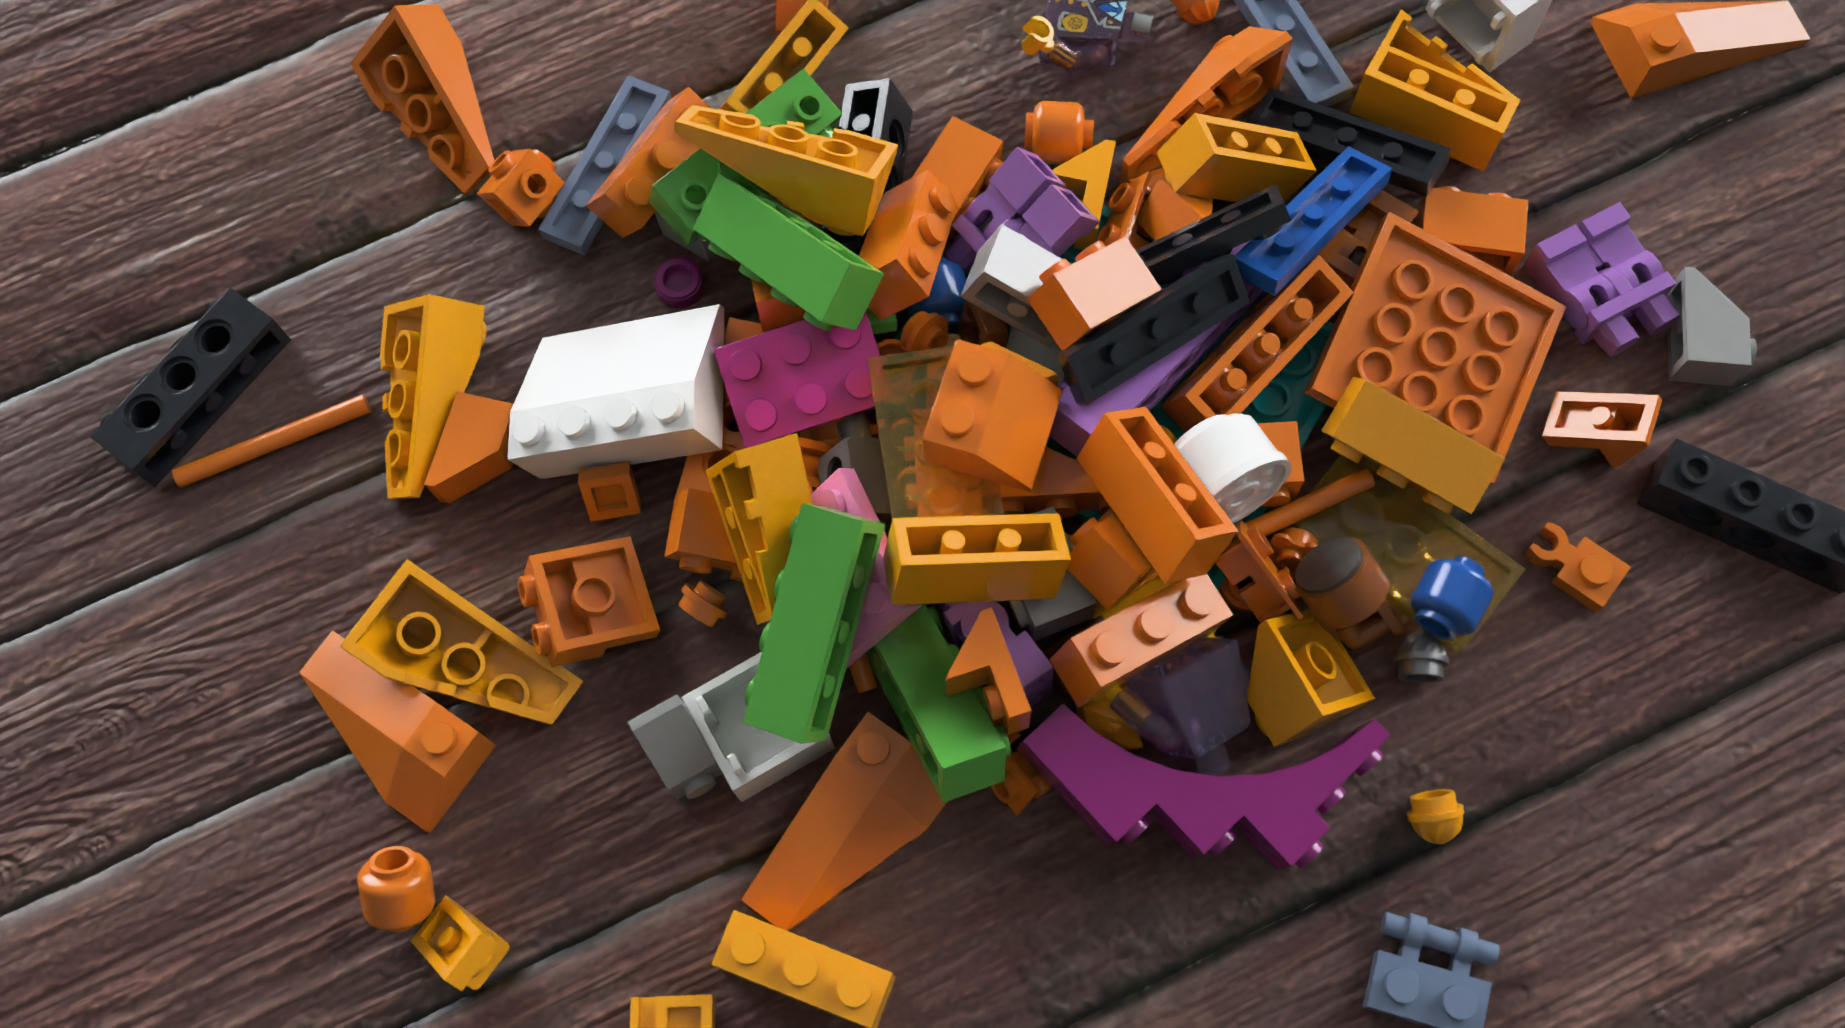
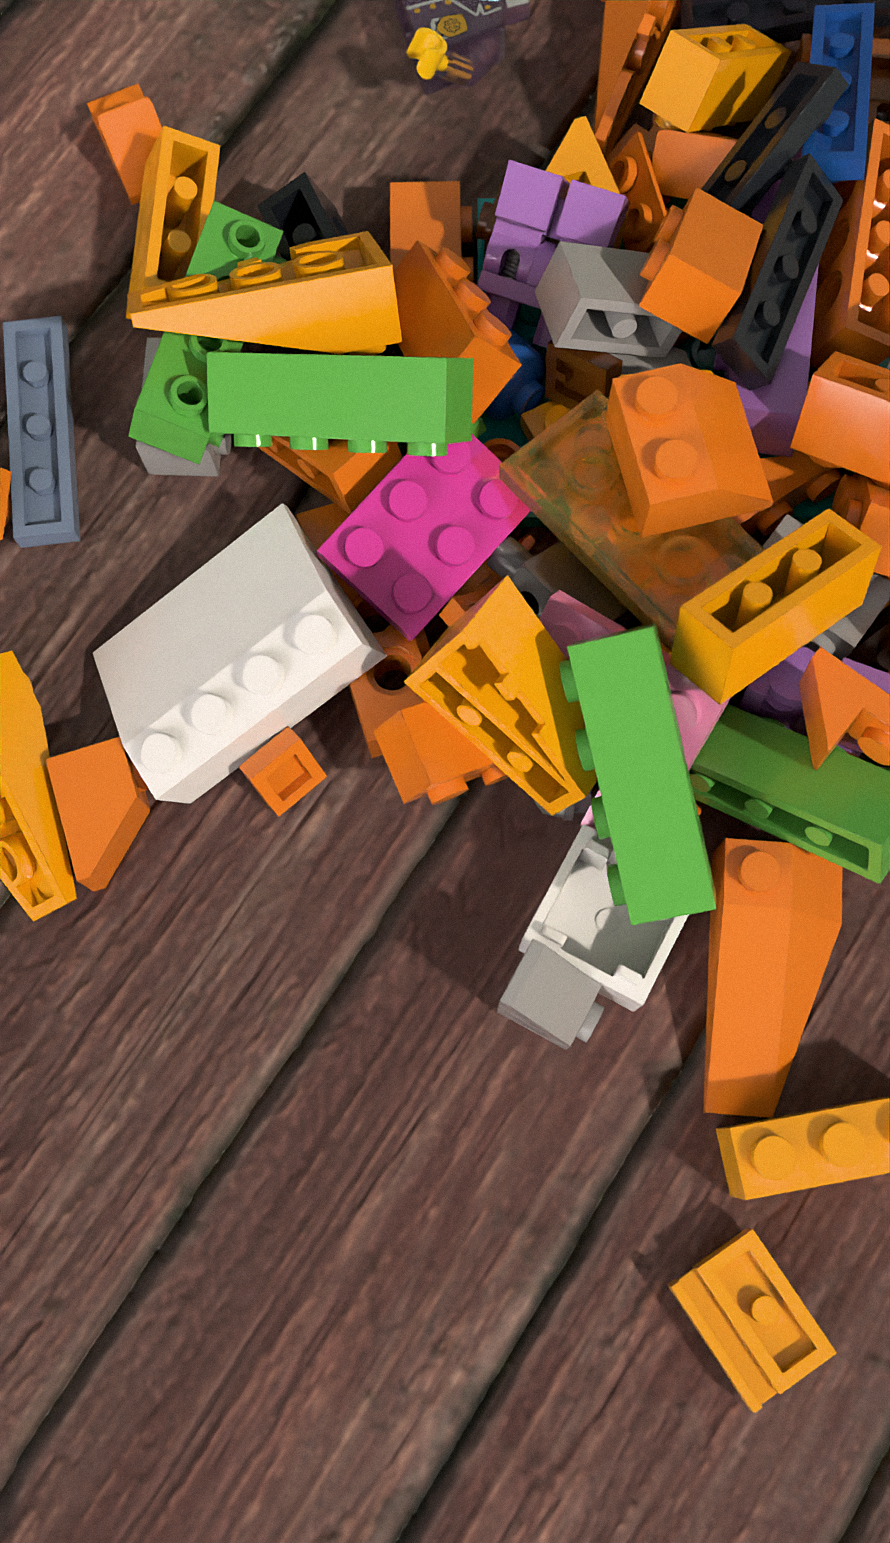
camera: 35 degrees left, 5 degrees up
orange wedge [299,630,496,834] -> none
light orange wedge [340,559,583,725] -> none
orange head [357,846,436,933] -> none
light orange slope [410,895,510,991] -> none
orange plate [518,536,660,668] -> none
orange brick [585,87,711,238] -> none
magenta tile [653,257,705,308] -> none
orange plate [678,580,729,627] -> none
orange plate [901,311,948,362] -> none
orange head [1024,101,1094,165] -> none

